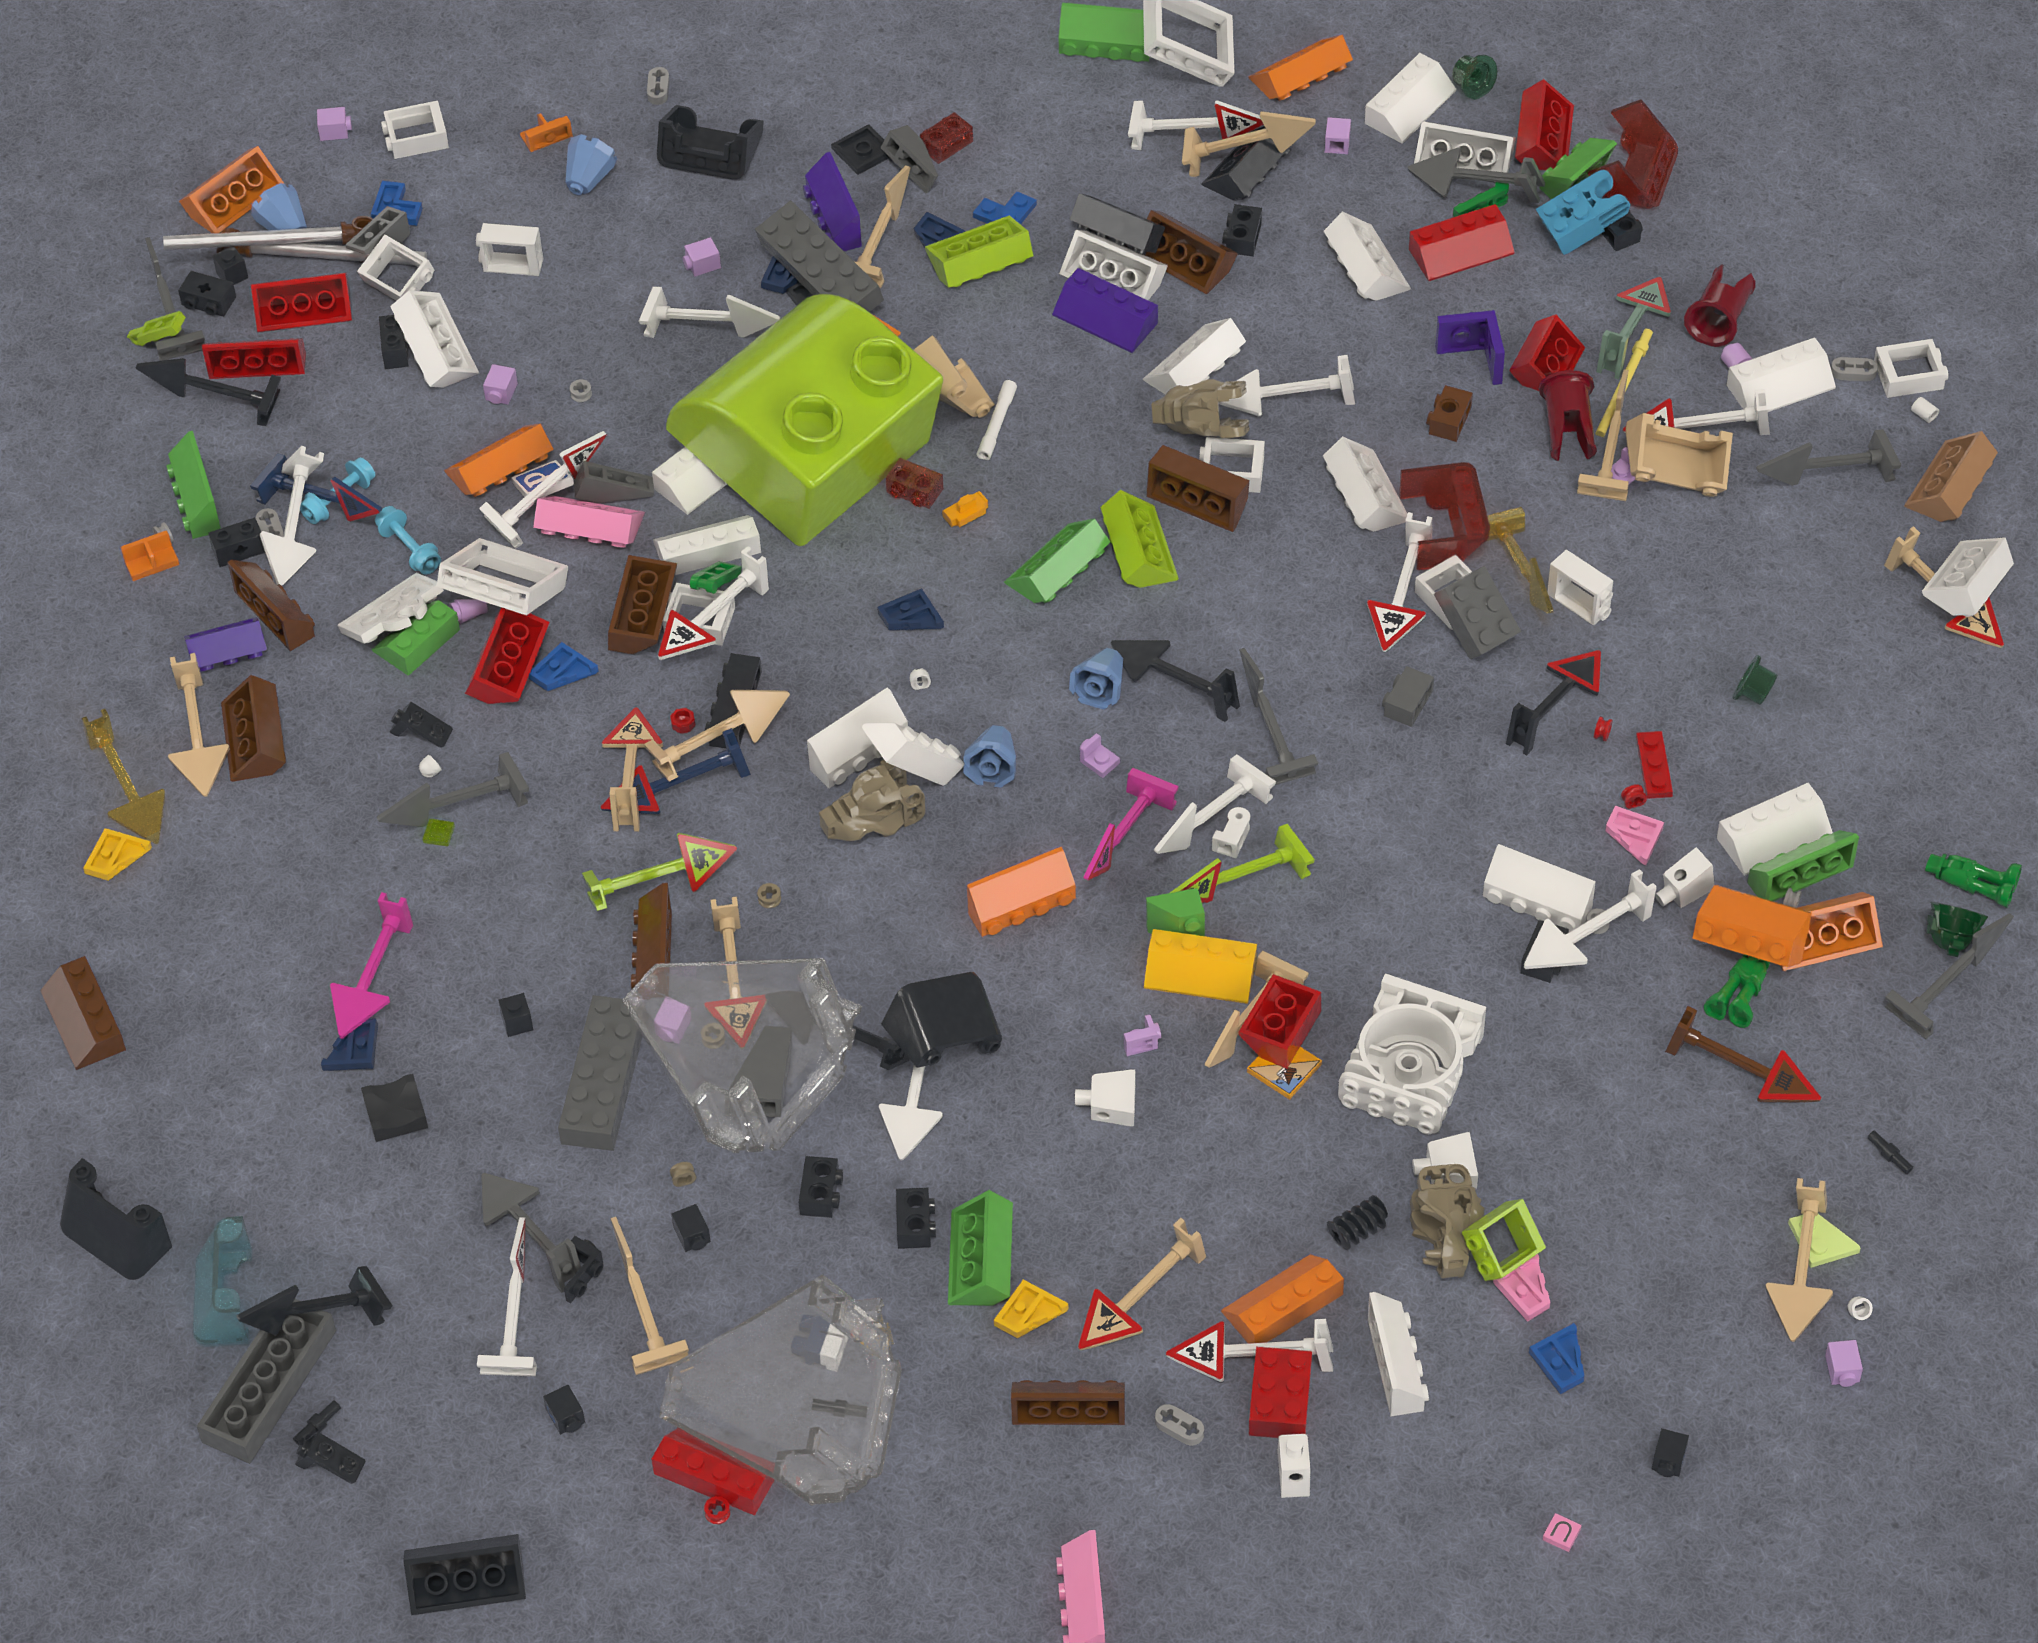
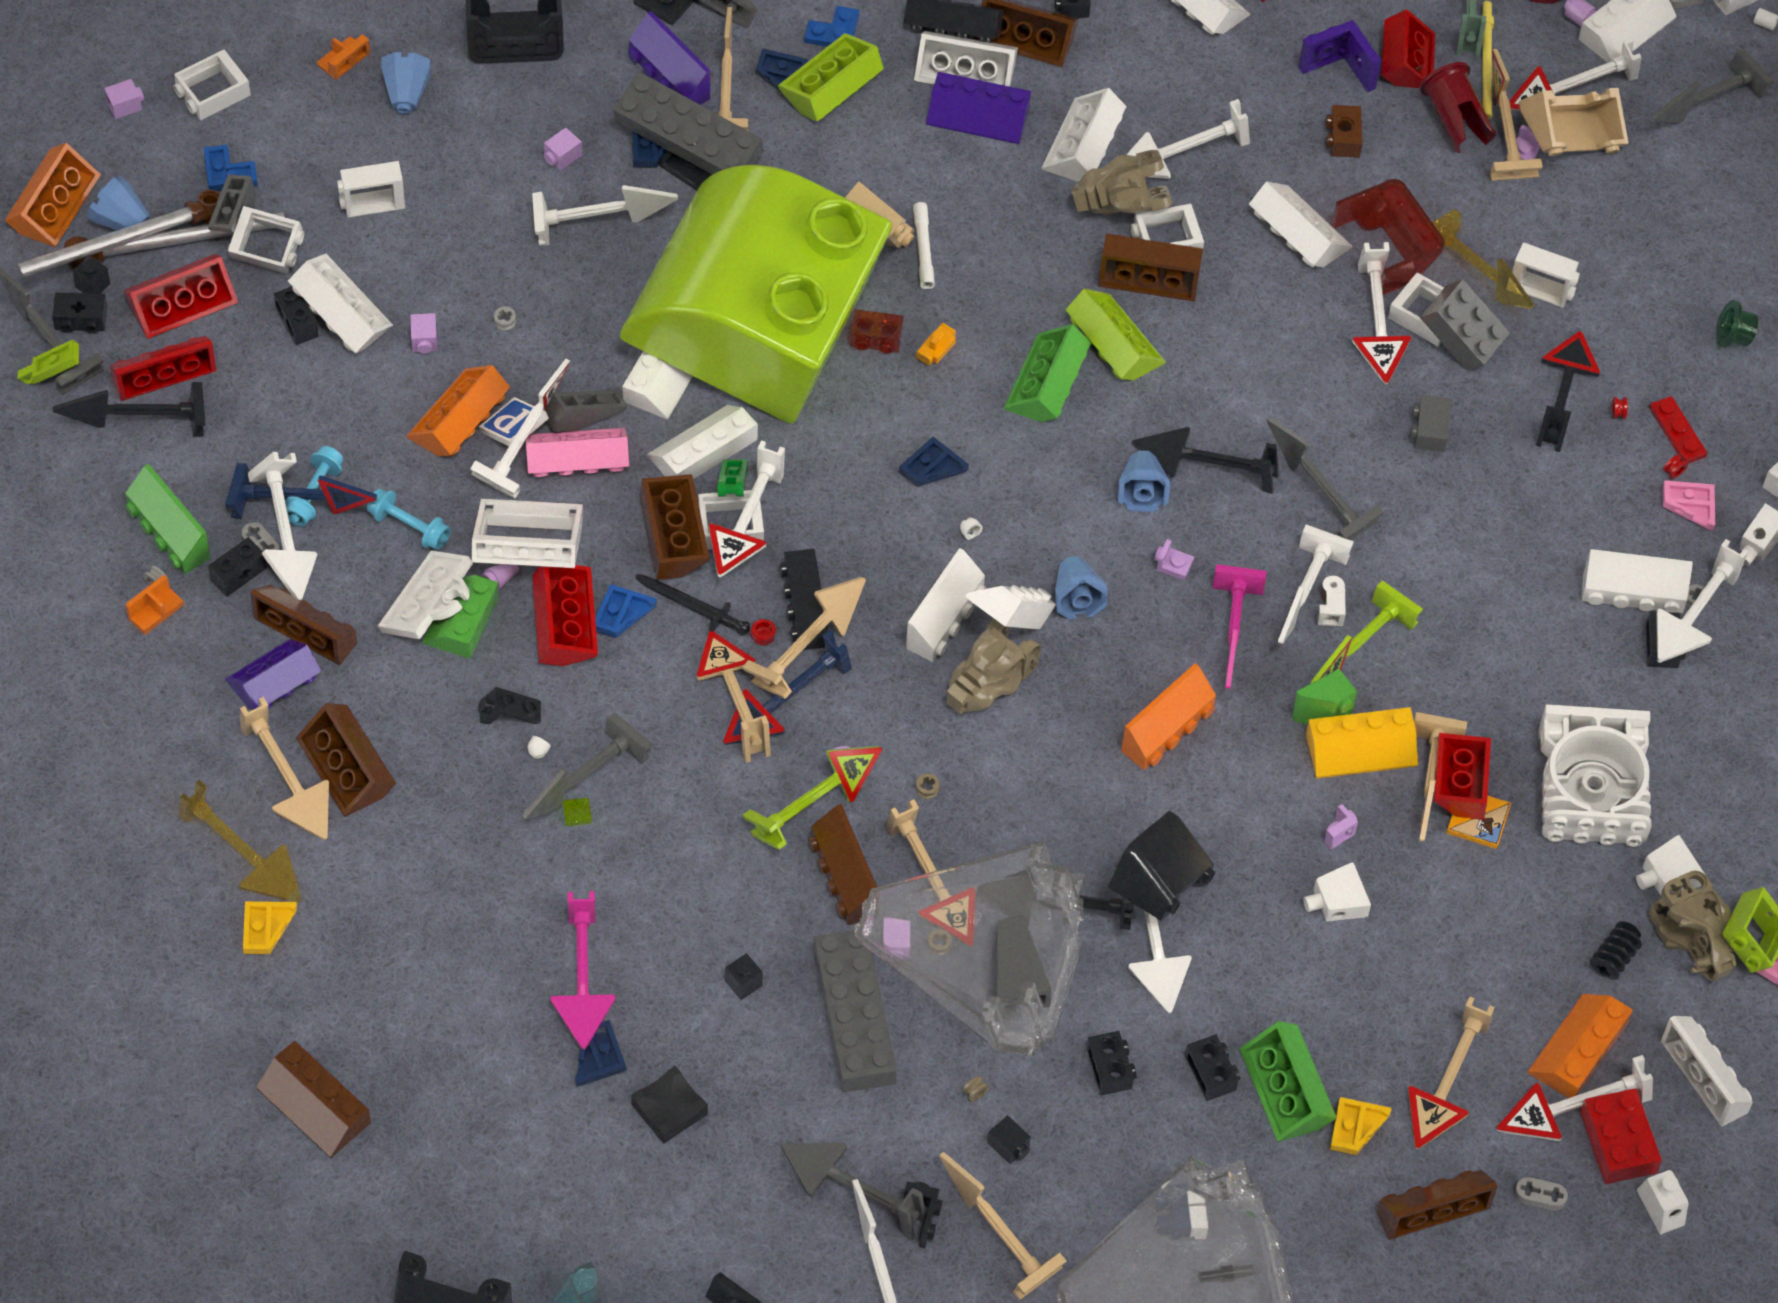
camera: 25 degrees left, 5 degrees up
none -> black sword [636,574,750,635]

